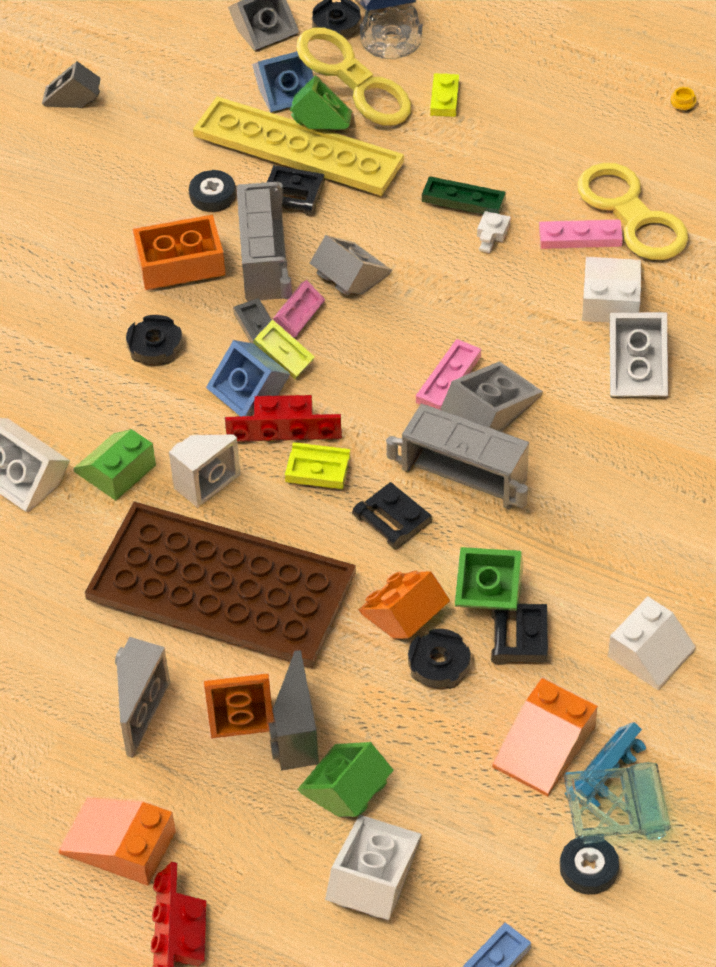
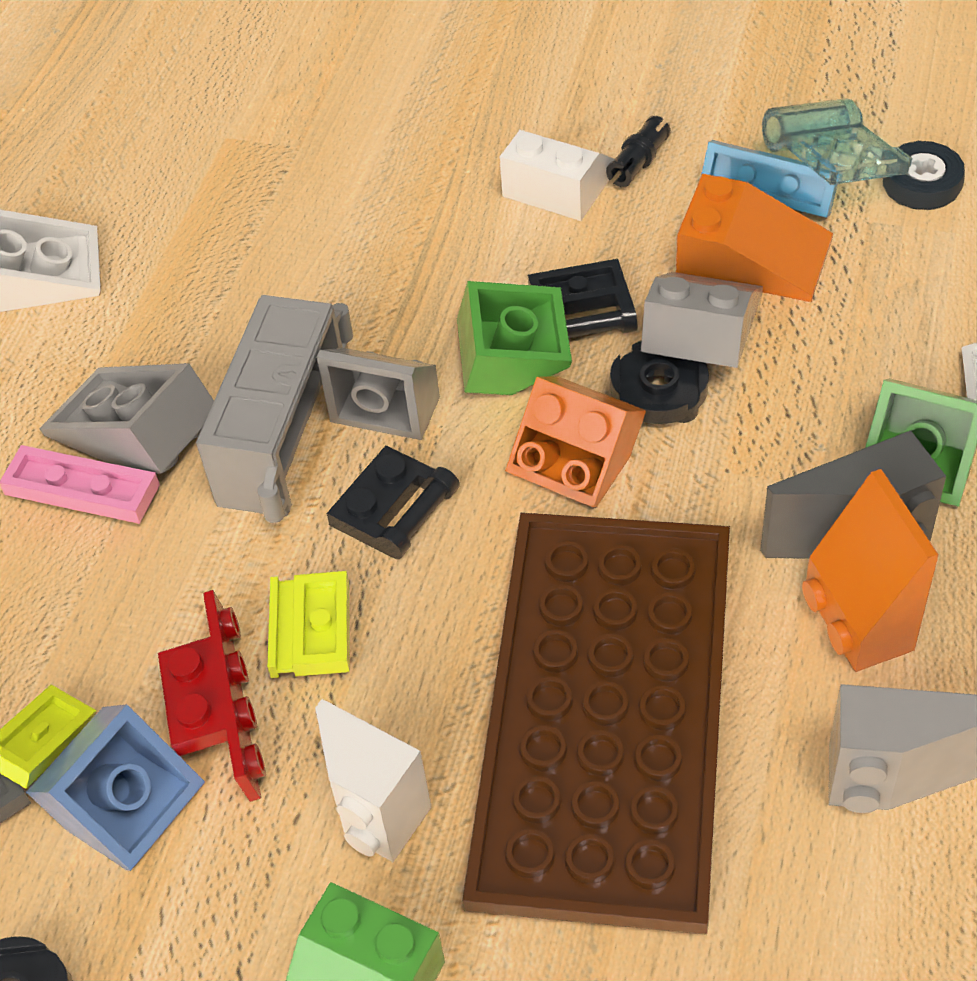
camera: 100 degrees left, 0 degrees up
none -> light grey slope [317,348,440,440]
none -> black pin [606,116,671,187]
none -> light grey slope [641,272,763,368]

